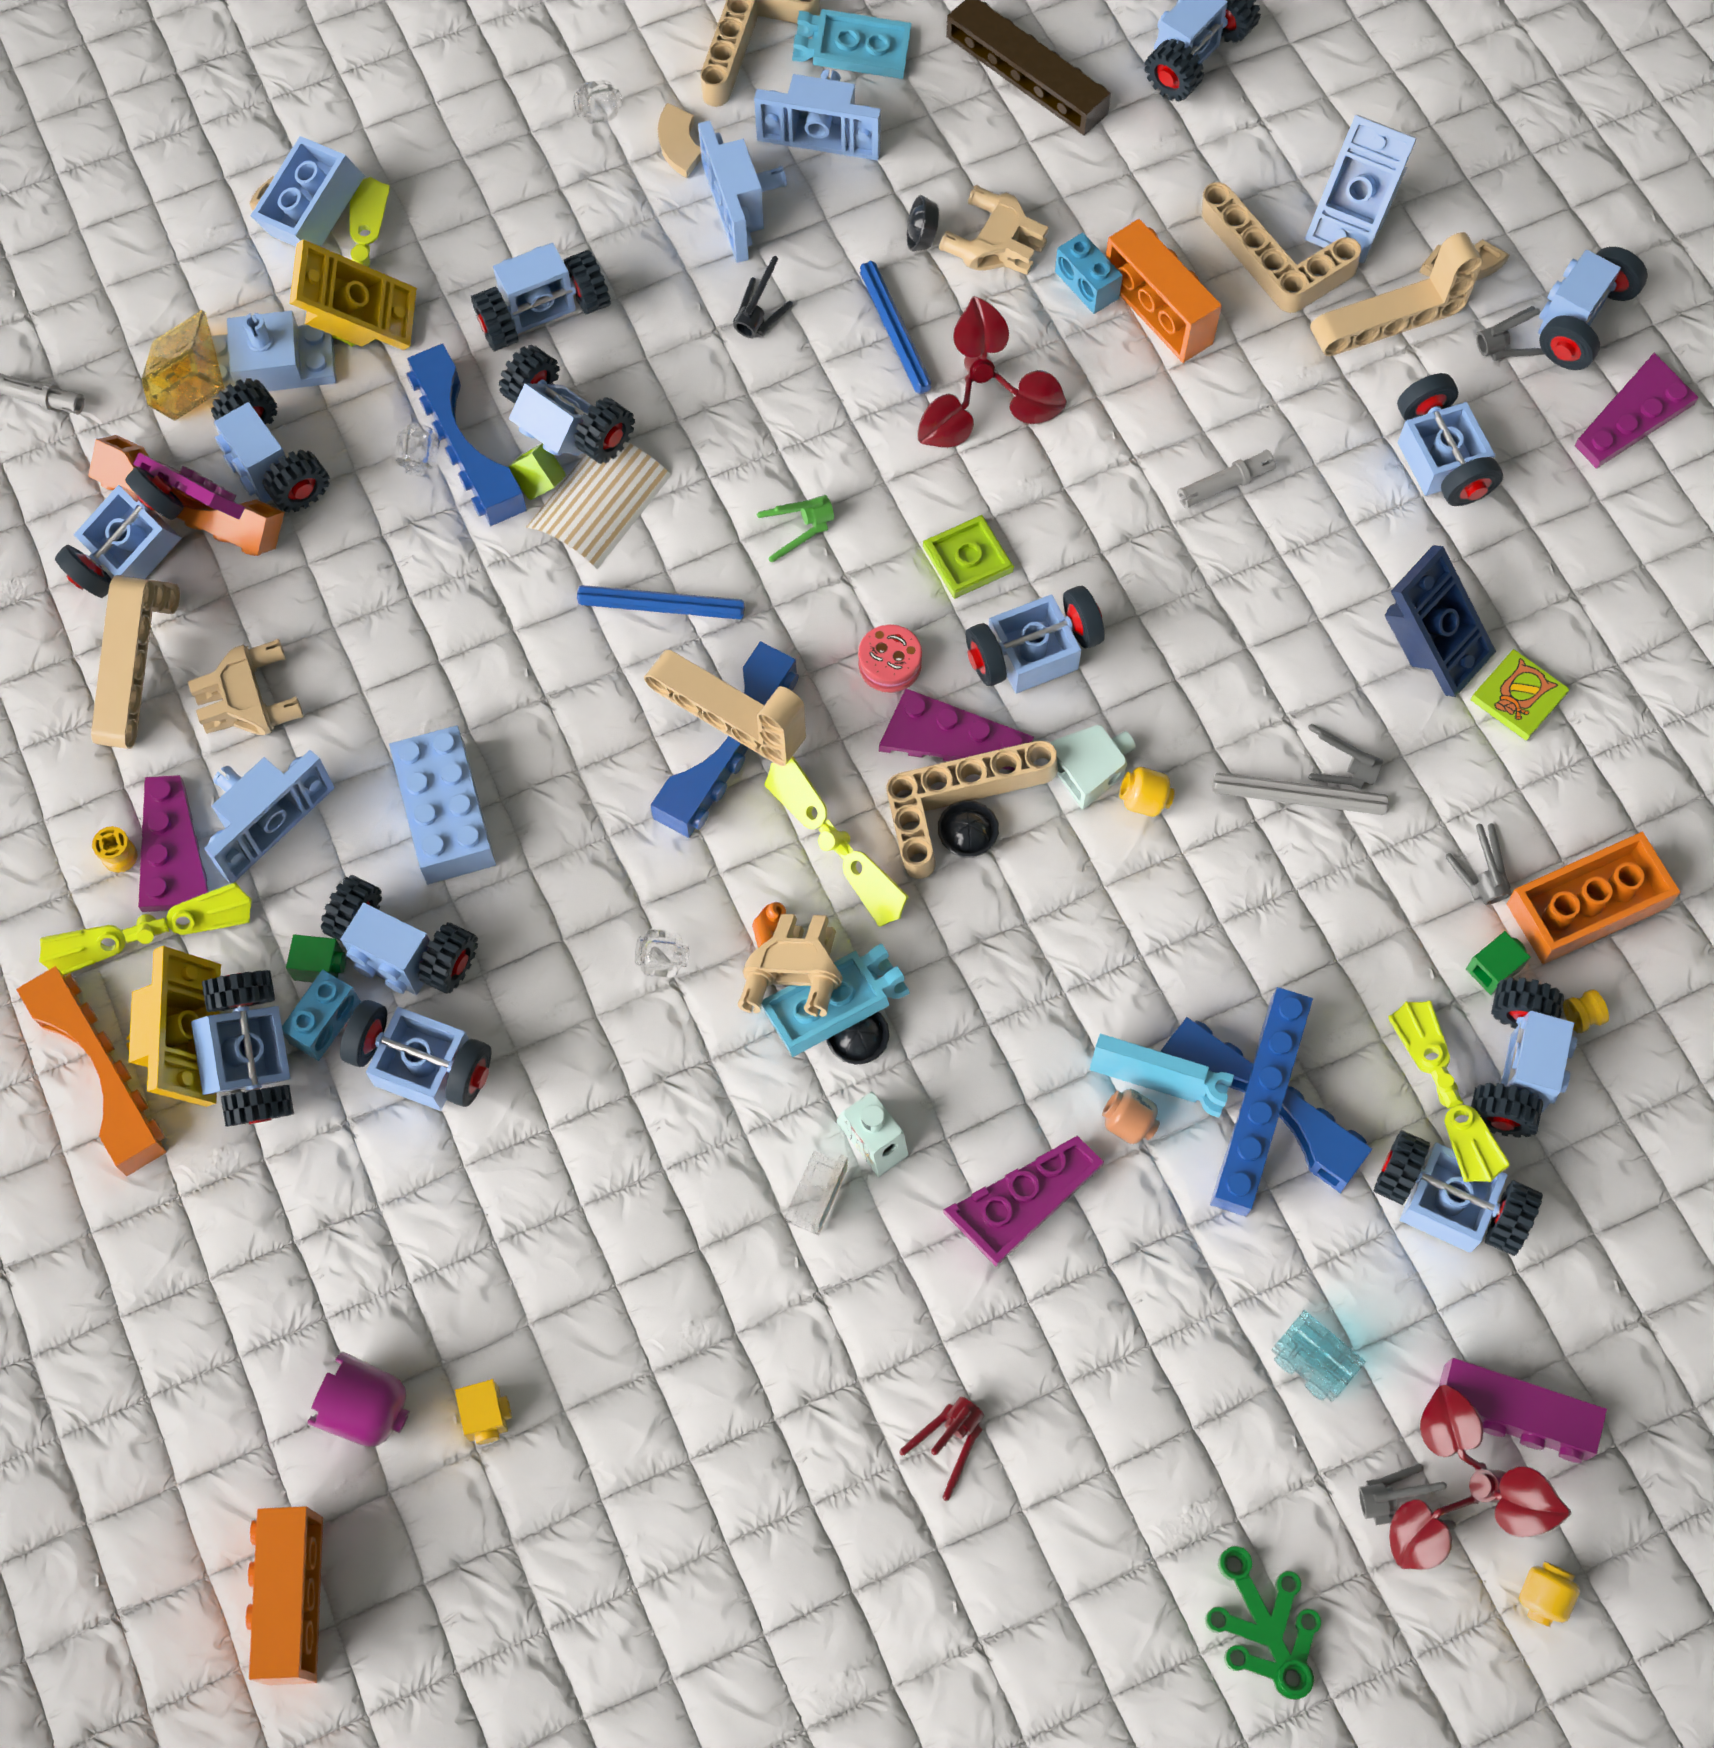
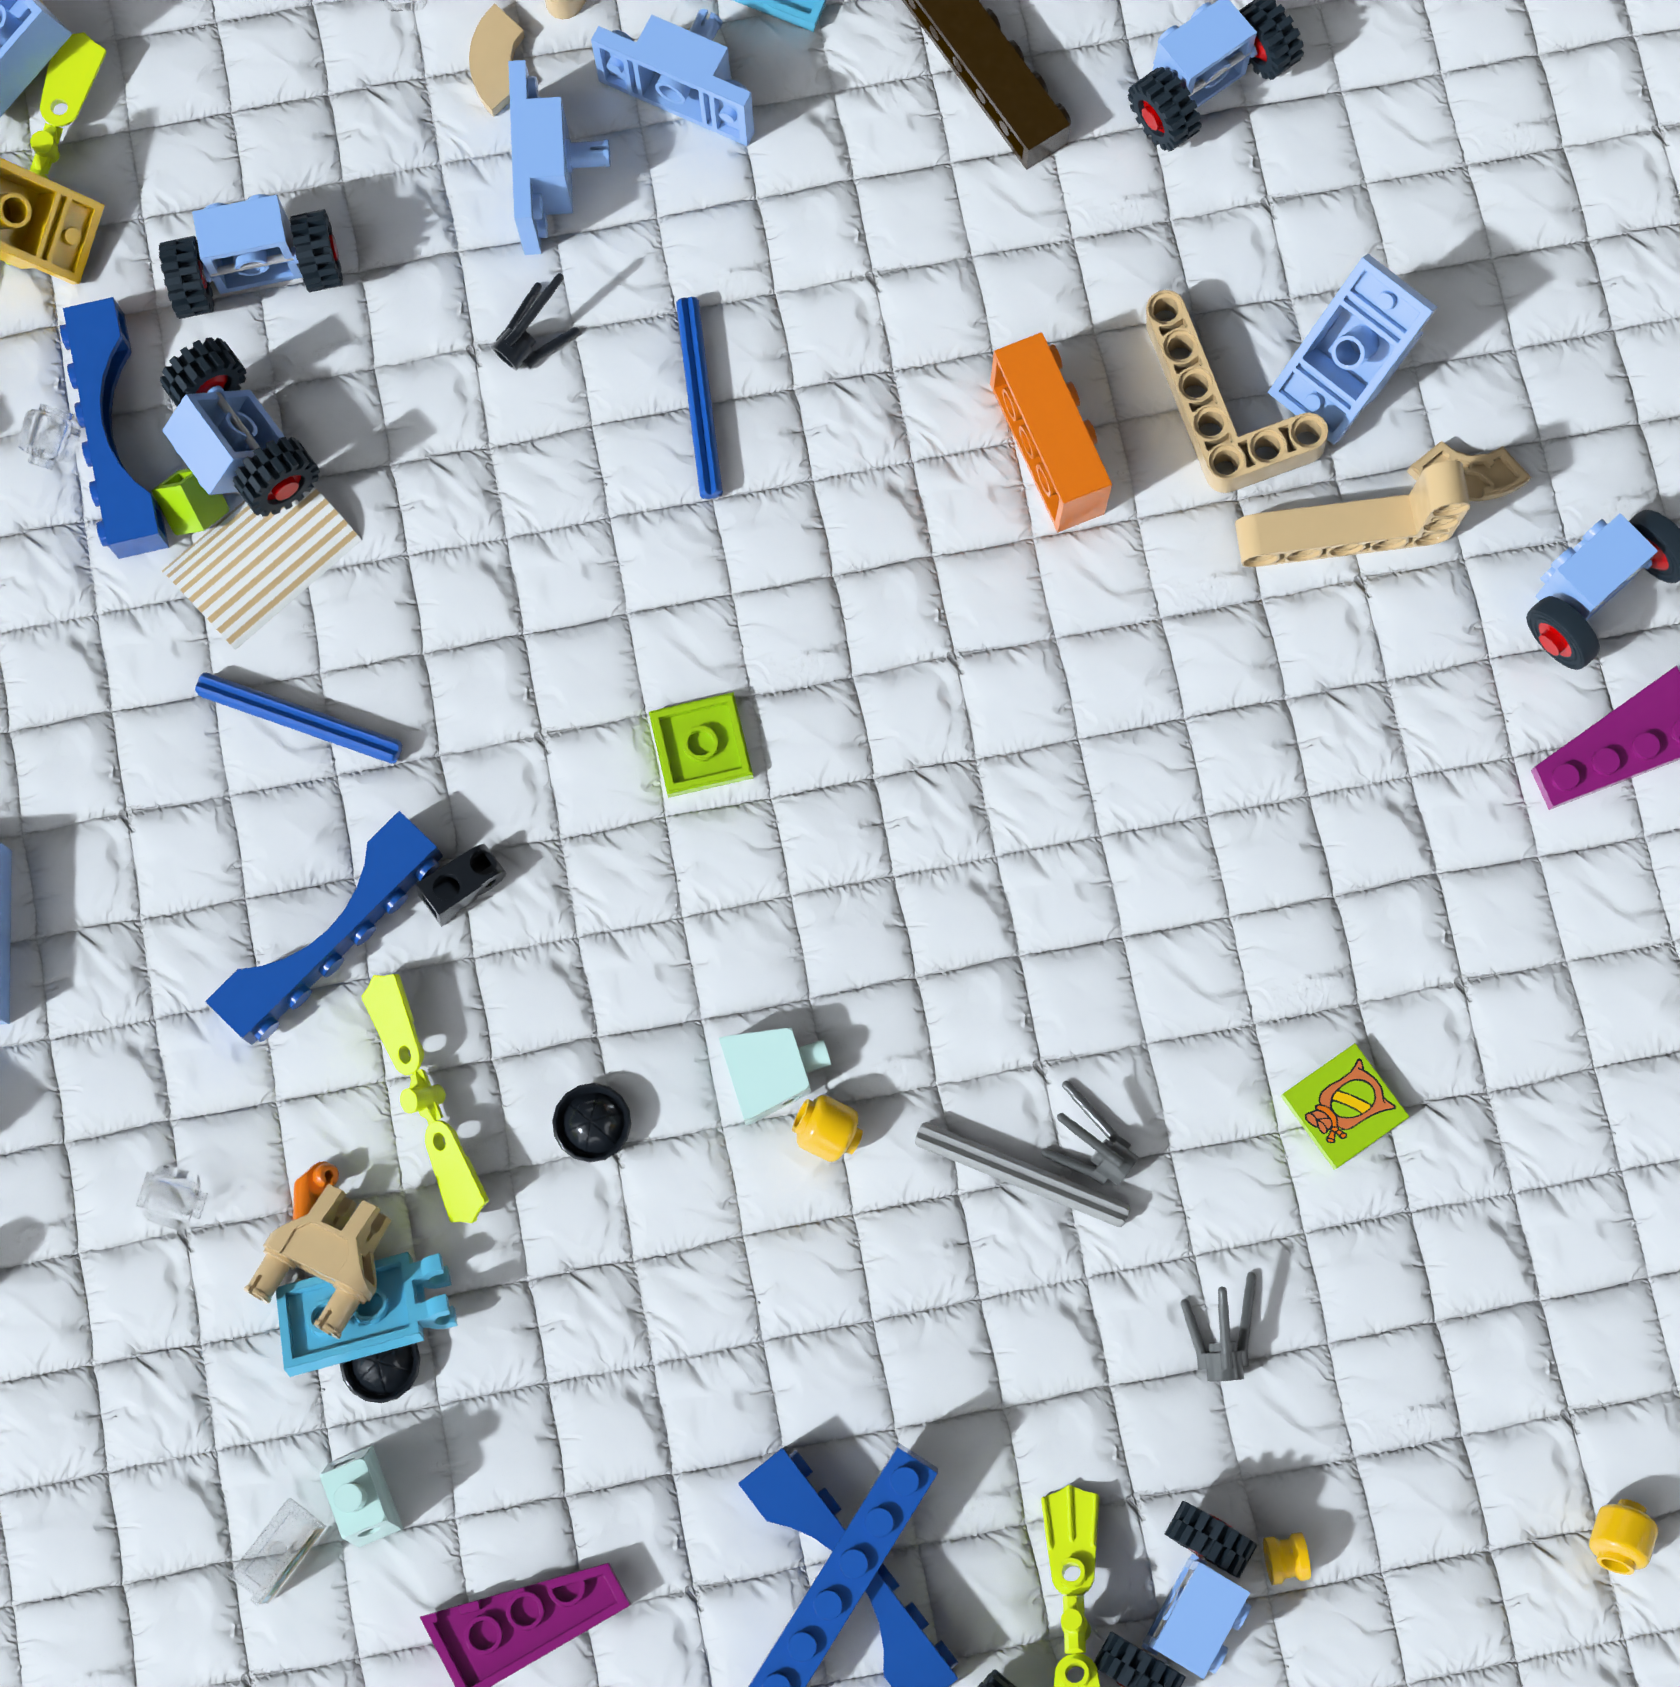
camera: 15 degrees right, 10 degrees up
tan beam [644,650,806,766] -> none
bright green plant [757,495,834,562] -> none
coral head [858,624,922,693] -> none
magenta wing [879,688,1034,771] -> none
tan beam [886,740,1058,879] -> none
black hat [907,194,939,252] -> none
dark red plant [917,296,1067,448] -> none
tan connector [939,185,1048,275] -> none
brick [966,585,1105,694] -> none
dark azure brick [1055,232,1123,314] -> none
medium azure tile [1089,1034,1234,1118] -> none
nougat head [1102,1089,1160,1144] -> none
light grey pin [1177,450,1276,509] -> none
dark blue brick [1384,545,1496,697] -> none
brick [1397,373,1503,506] -> none
green brick [1466,931,1531,995] -> none
dark grey plant [1476,306,1544,361] -> none
orange brick [1507,831,1680,965] -> none
none -> black leg [416,844,506,927]

